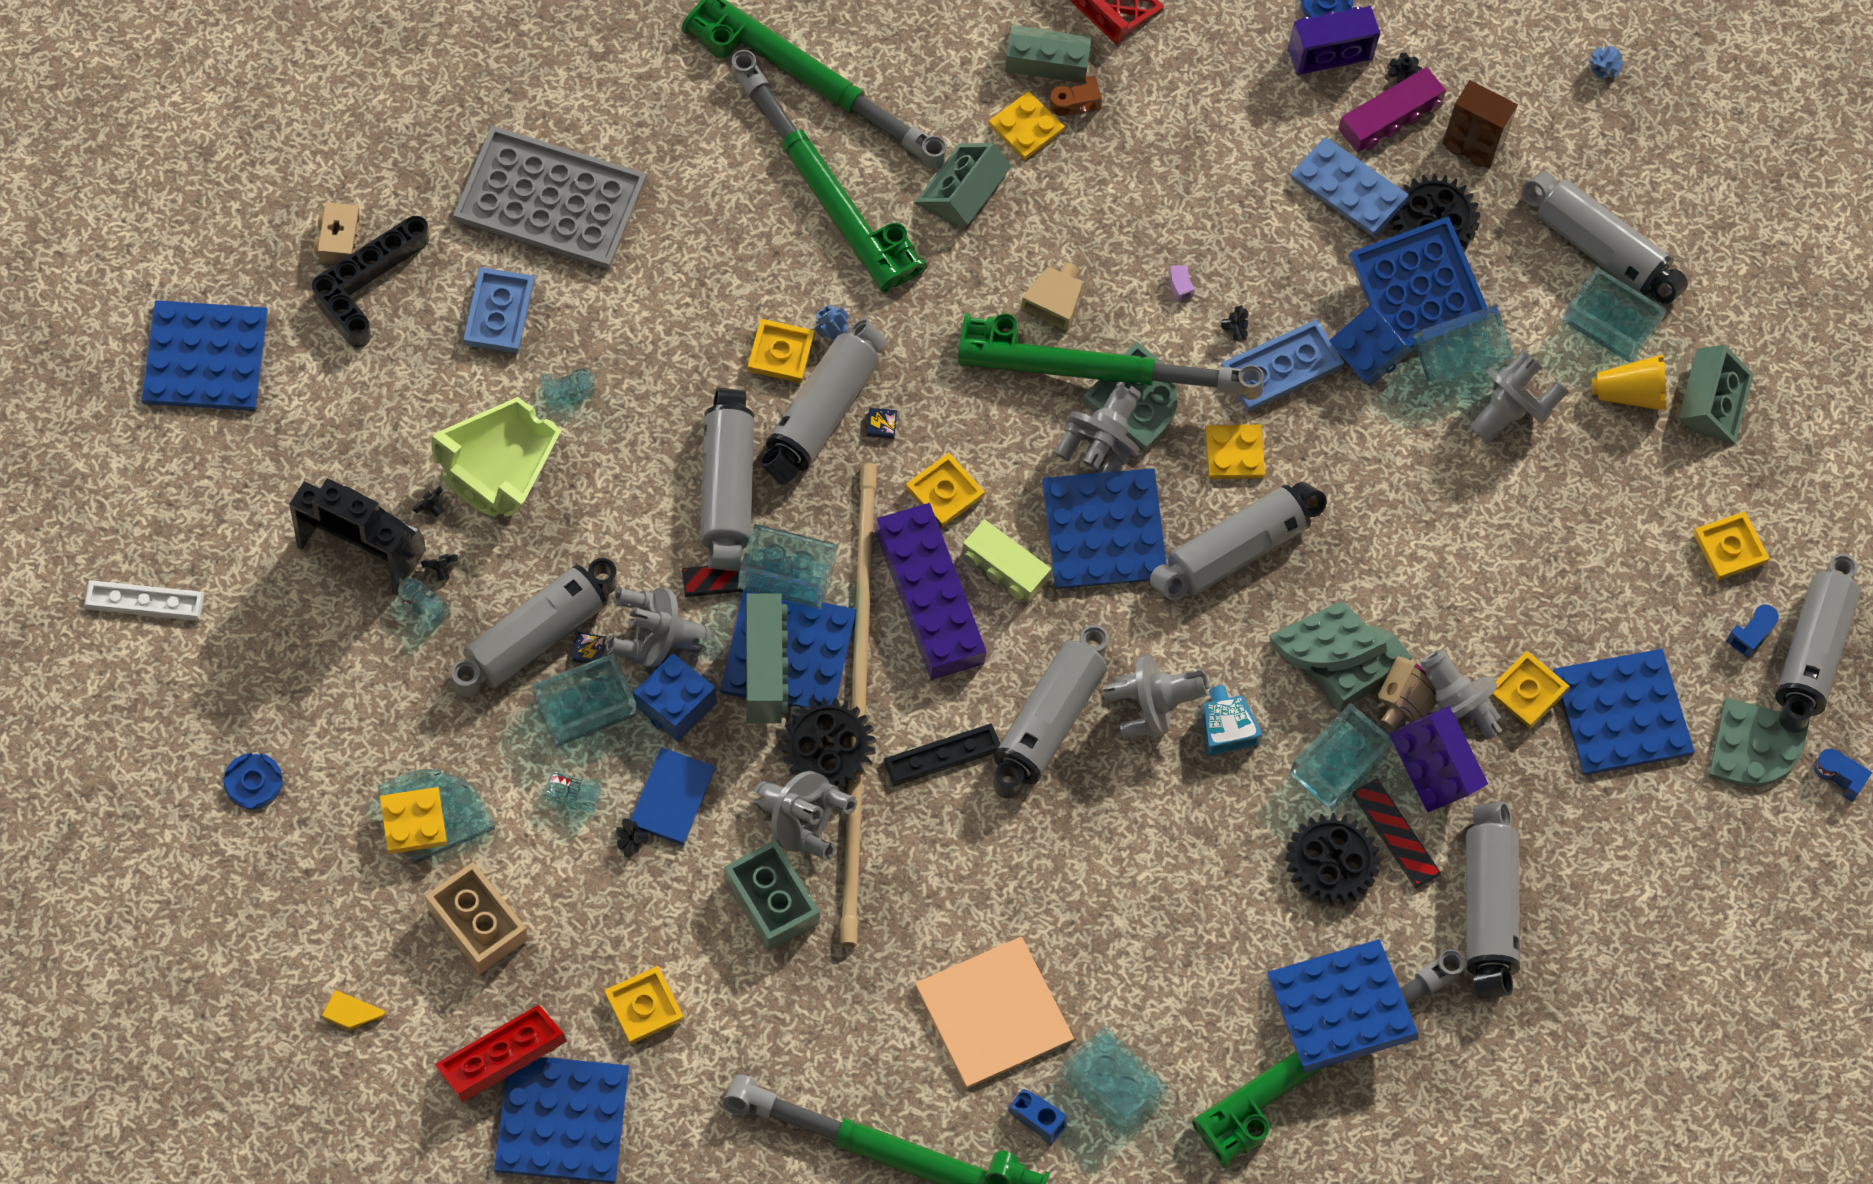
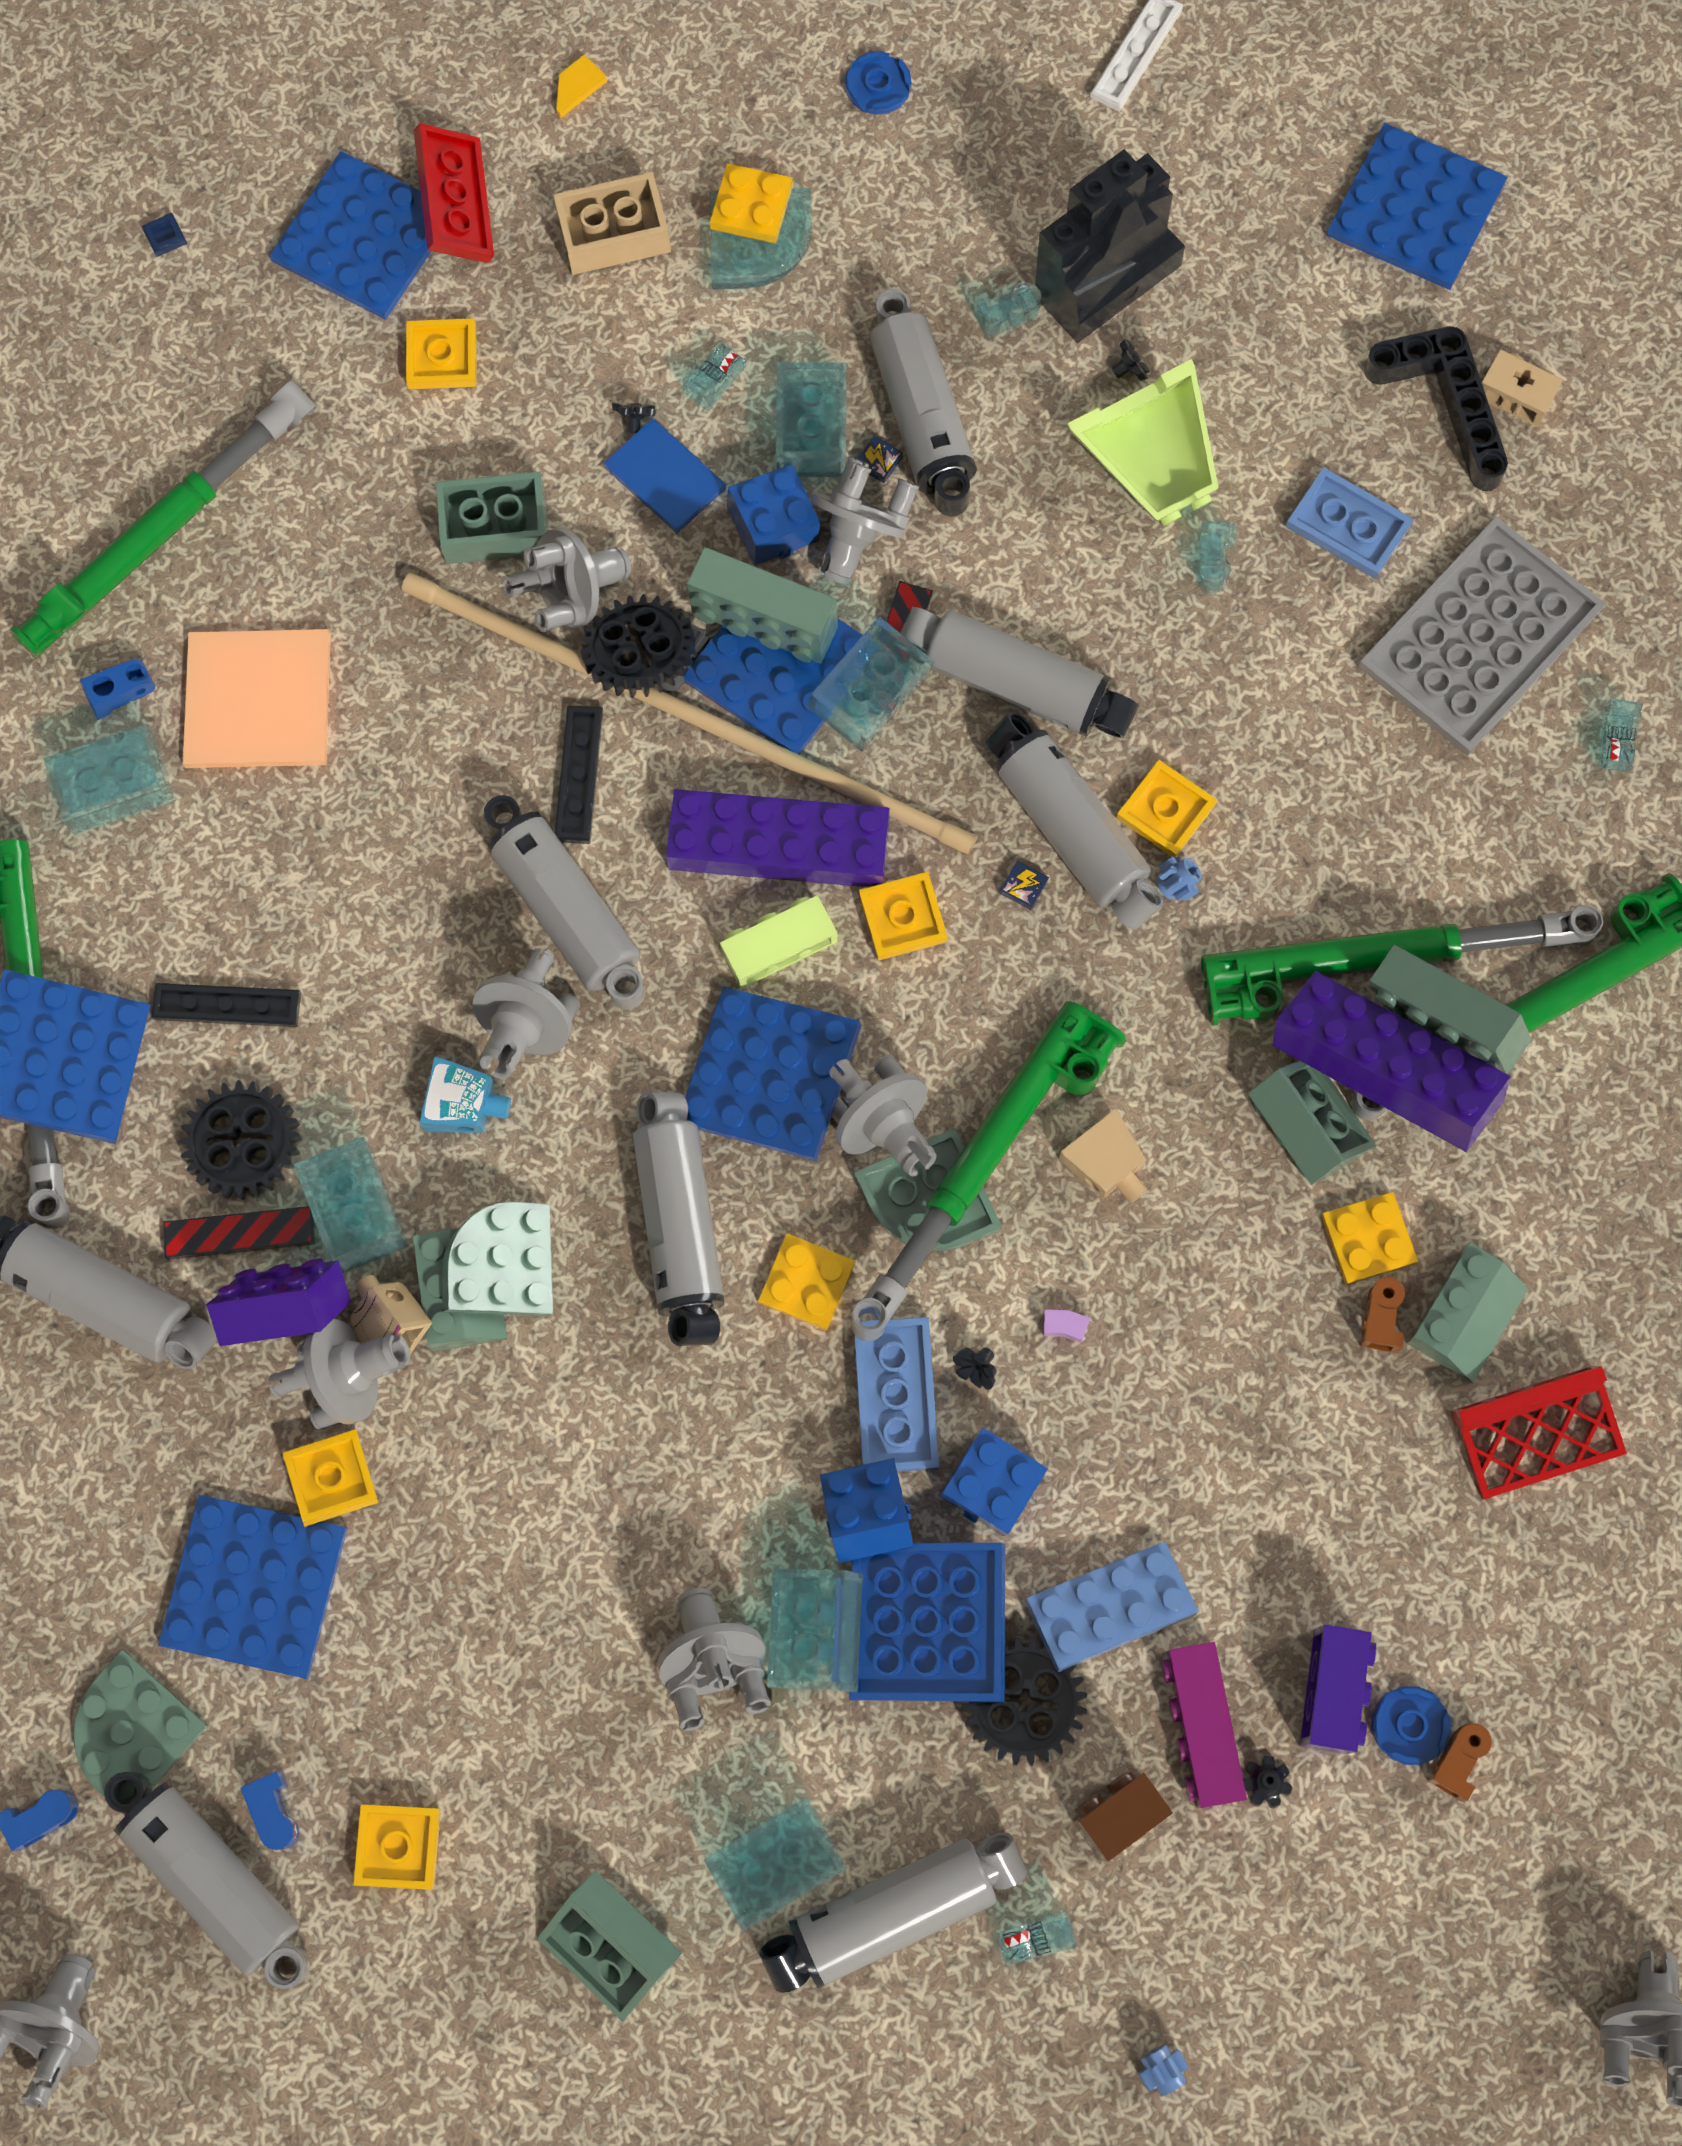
camera: 125 degrees right, 10 degrees up
black plant [420,554,458,580] -> none
yellow cone [1592,355,1666,411] -> none
none -> black tile [151,983,301,1027]
none -> blue brick [938,1428,1048,1536]
none -> clear light blue leg [997,1910,1077,1965]
none -> dark purple brick [1272,971,1511,1153]
none -> sand green brick [1369,945,1532,1074]
none -> clear light blue leg [1598,698,1643,772]

